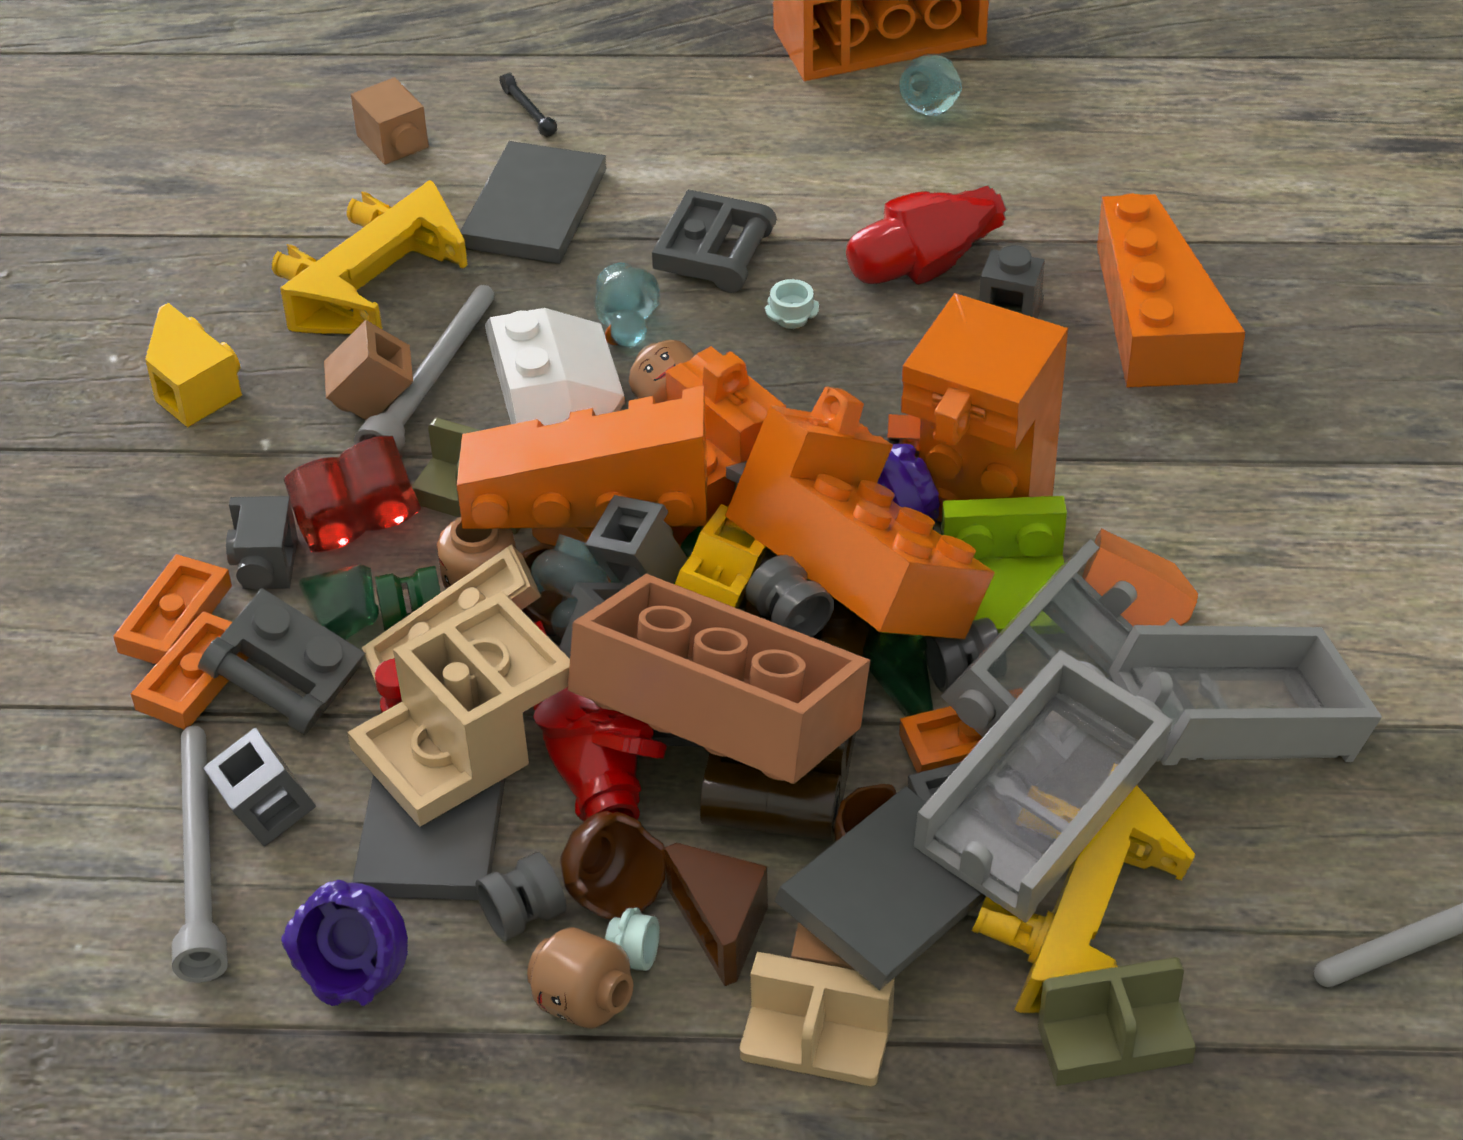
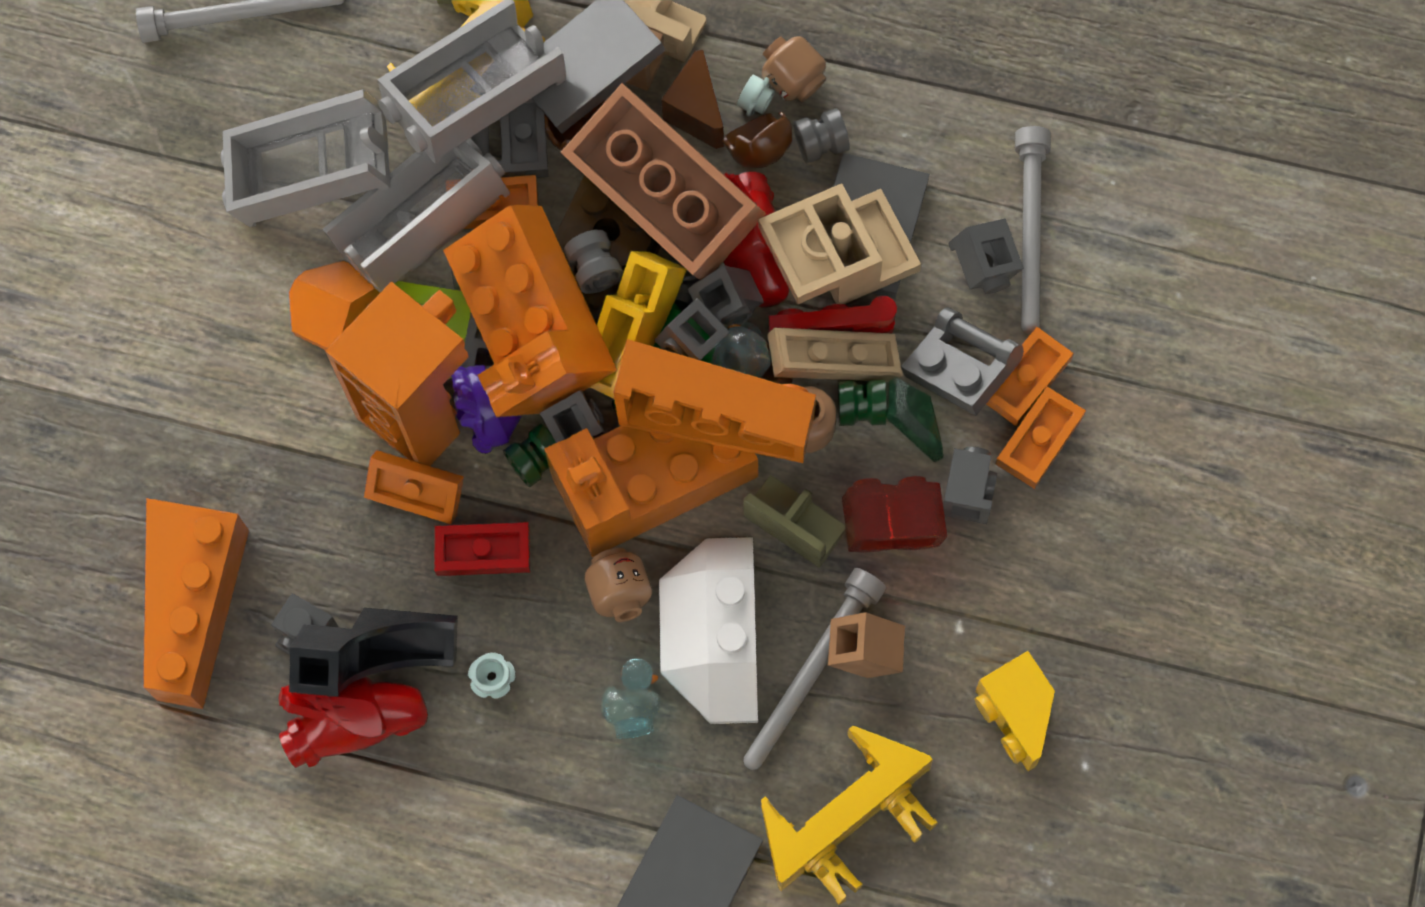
camera: 165 degrees left, 25 degrees up
dark purple hair [281,880,408,1006] -> none
dark grey plate [652,189,777,293] -> none
none -> black arch [289,607,458,697]
none -> red plate [434,522,530,576]

